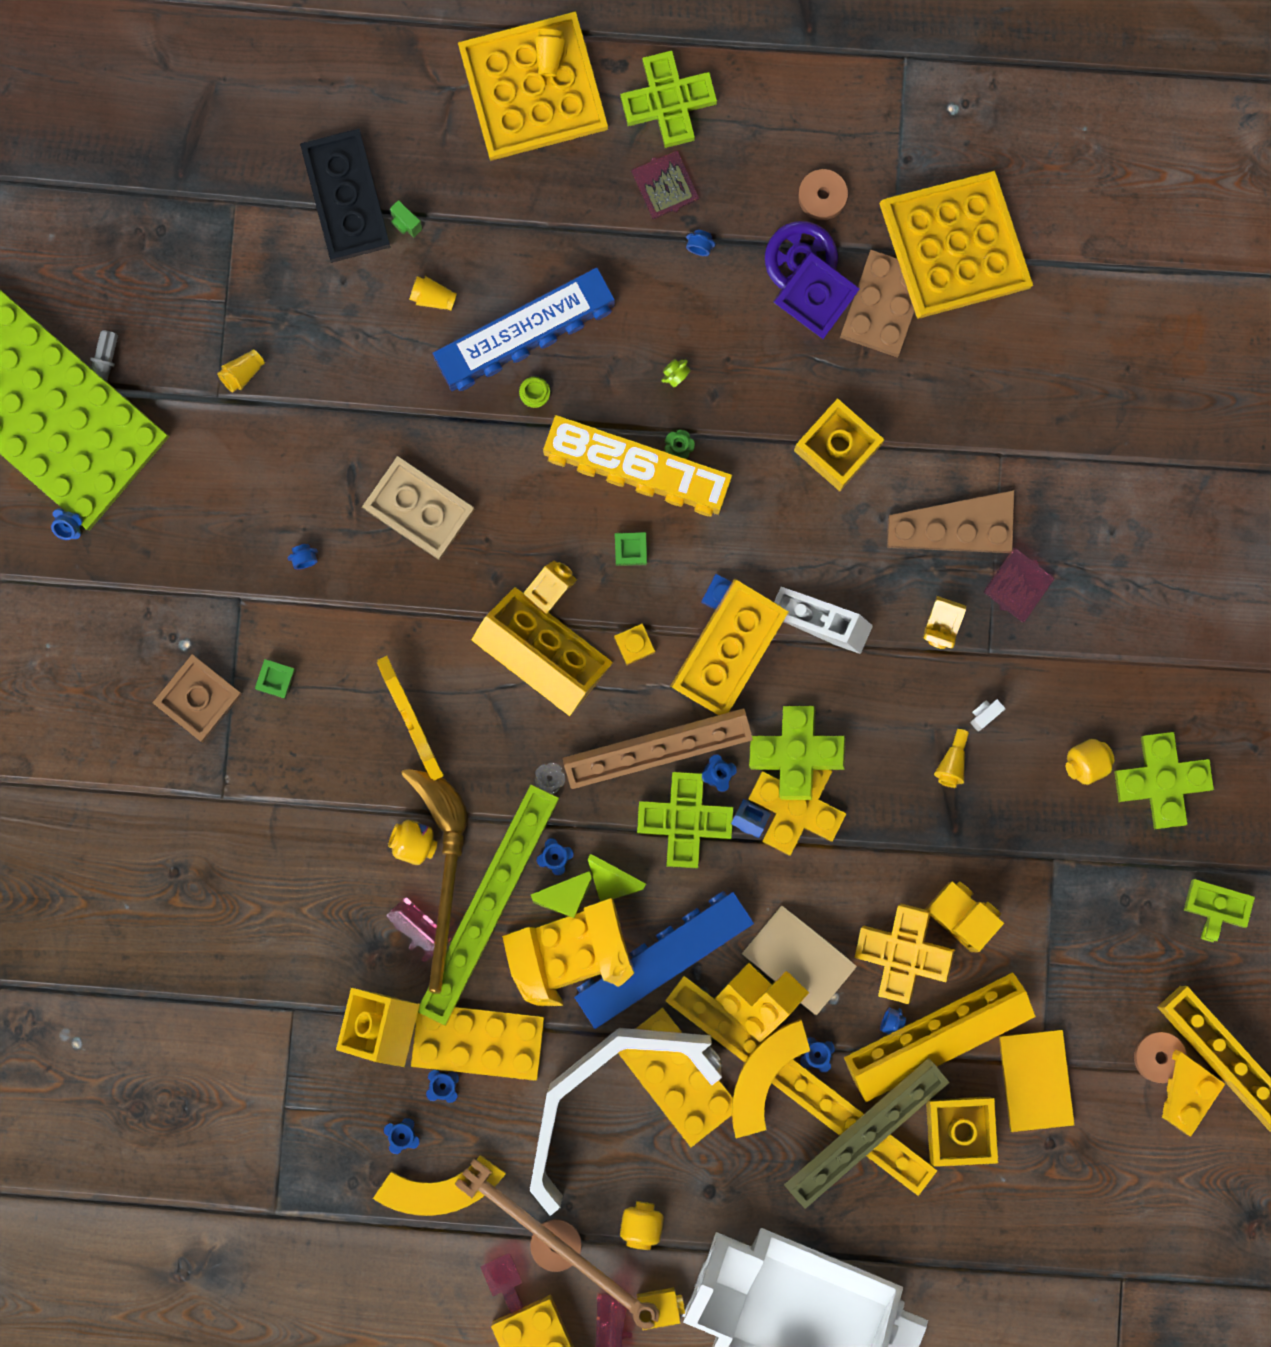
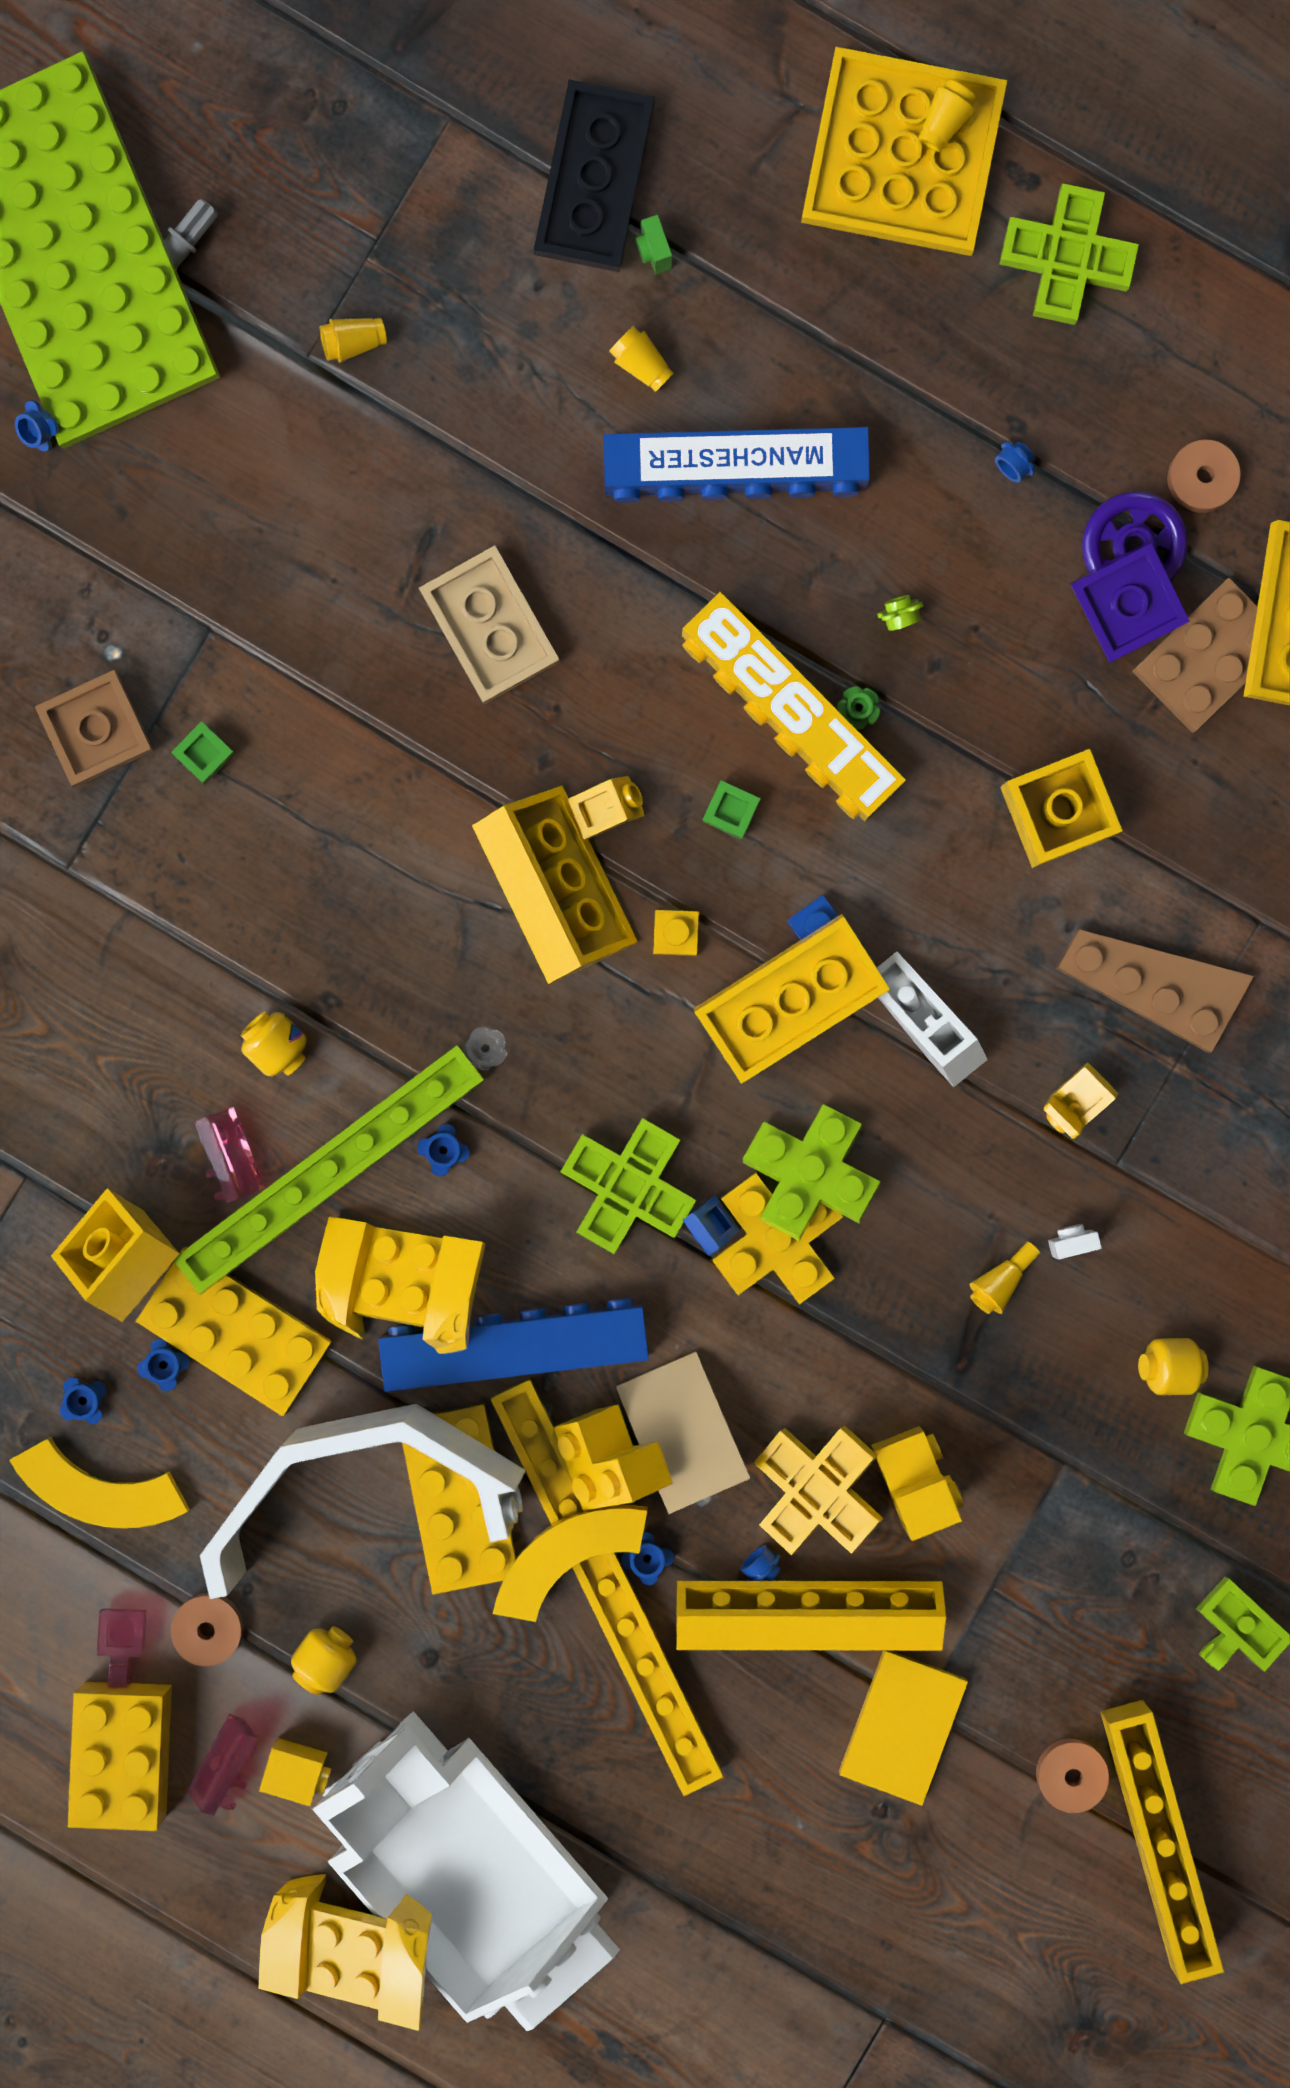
camera: 30 degrees right, 5 degrees up
blue plate [288,544,318,569] -> none
yellow tile [377,656,443,781] -> none
pearl gold piece [401,769,468,994] -> none
medium nougat hinge [455,1158,659,1329] -> none
lime plate [519,377,550,408] -> none
lime slope [531,871,593,918] -> none
medium nougat plate [562,709,753,789] -> none
lime slope [588,854,646,902] -> none
piece [631,151,699,219] -> none
blue plate [702,755,737,792] -> none
olive plate [784,1058,949,1209] -> none
yellow brick [926,1097,998,1167] -> none
clear pink piece [983,548,1055,623] -> none
yellow wing [1162,1049,1225,1137] -> none

